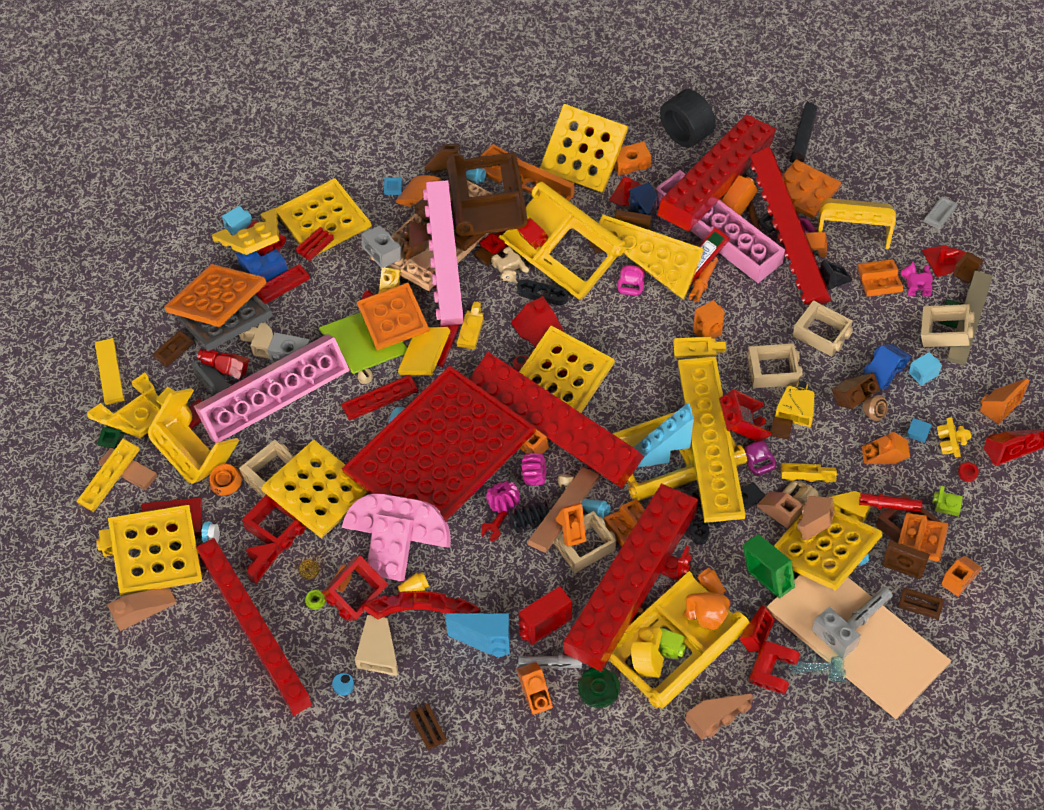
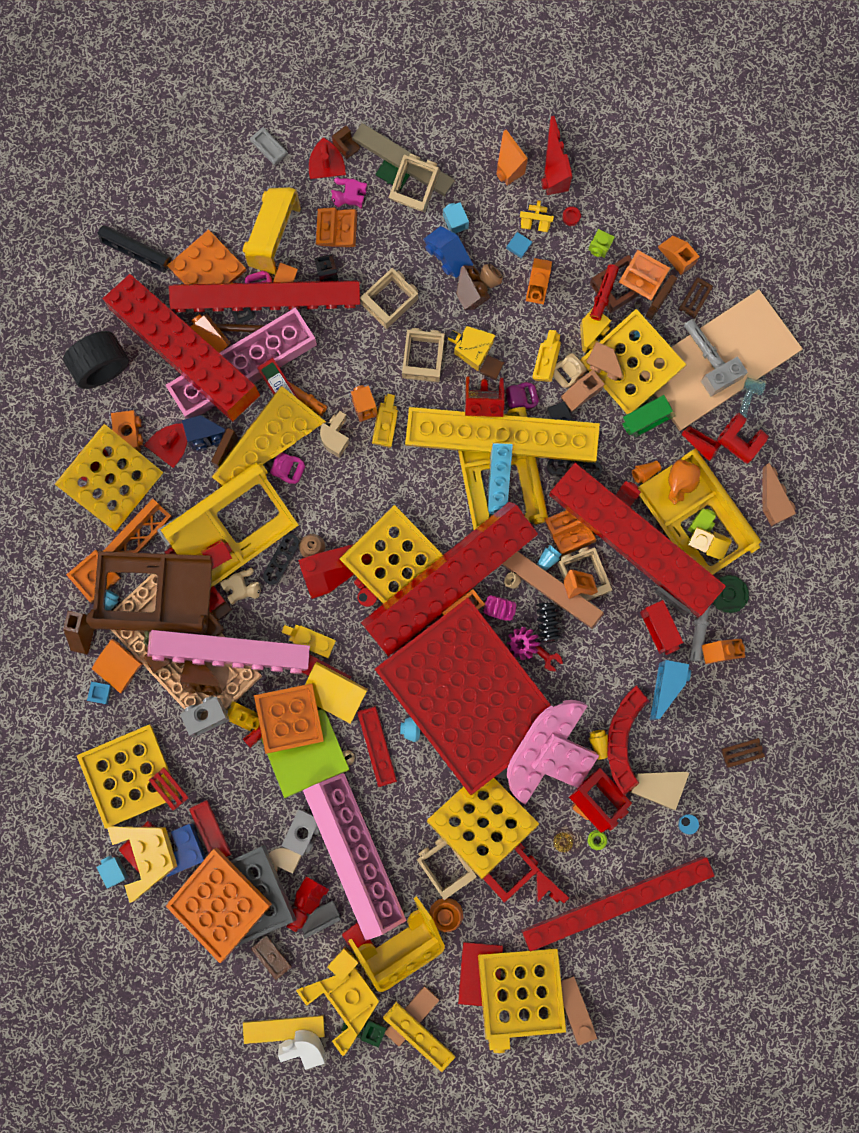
camera: 85 degrees left, 25 degrees up
piece [202,522,220,543] -> none
none -> white brick [278,1030,325,1070]
none -> medium nougat cone [299,534,325,557]
none -> tan brick [320,411,350,458]

